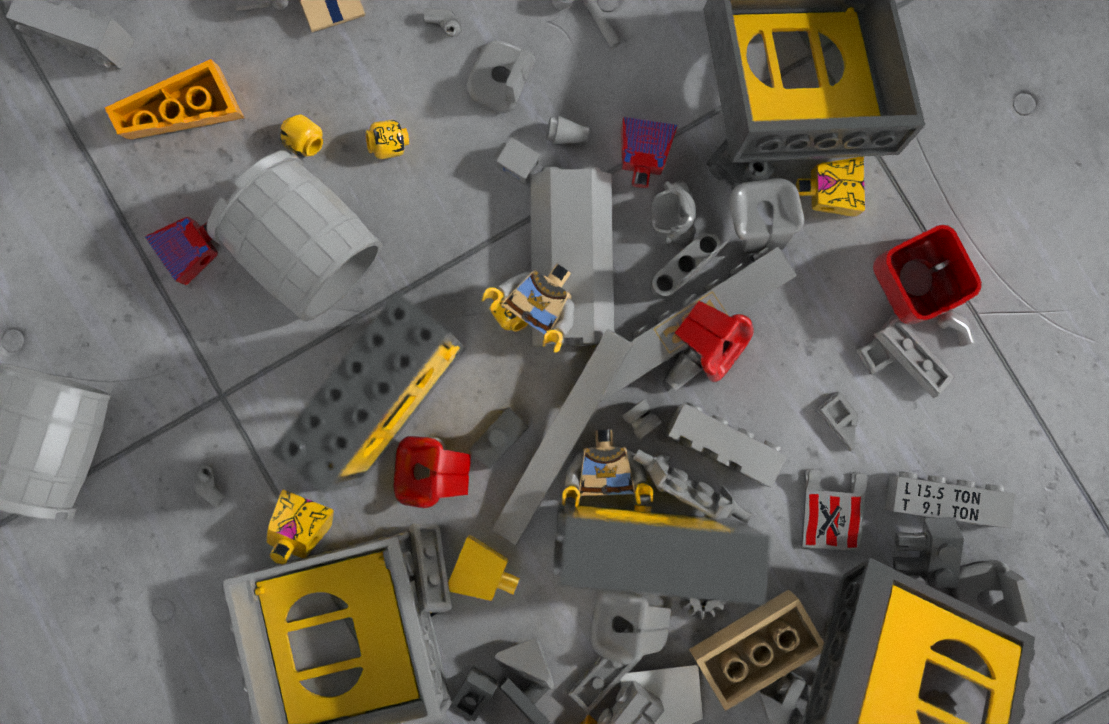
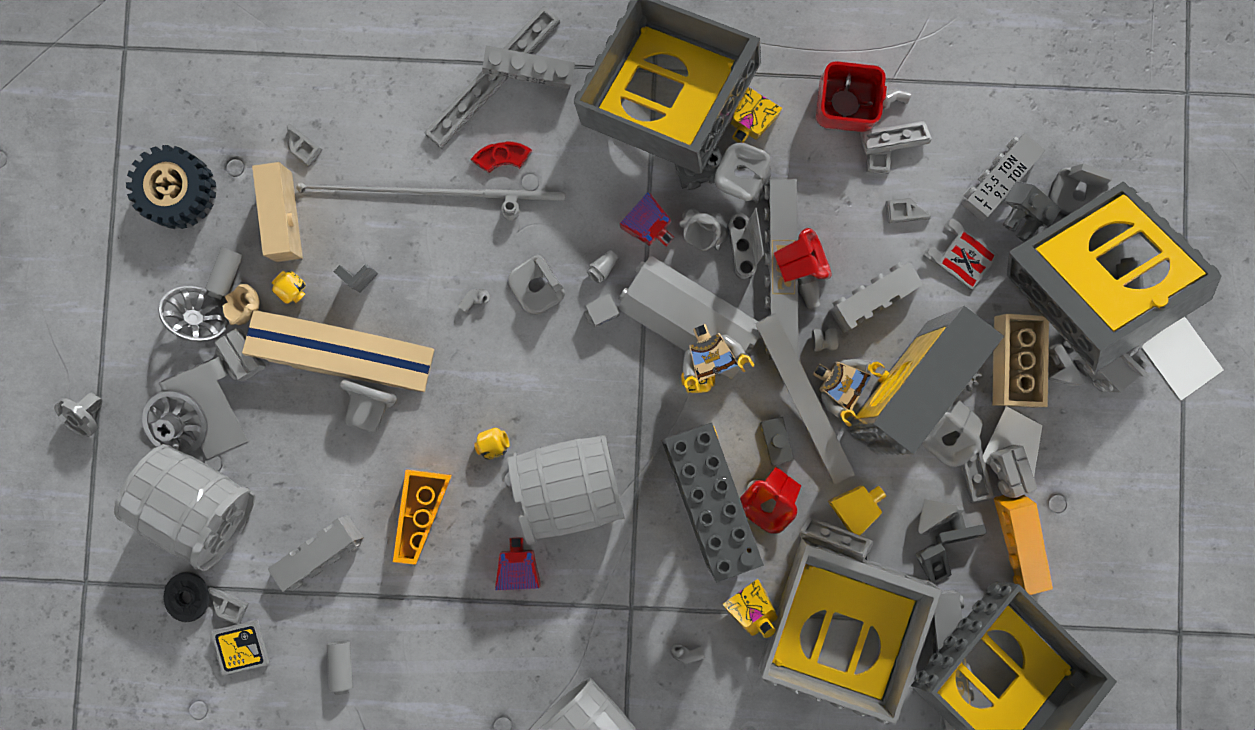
camera: 55 degrees left, 0 degrees up
yellow head [365,120,409,159] -> none
light grey plate [633,449,752,524] -> none

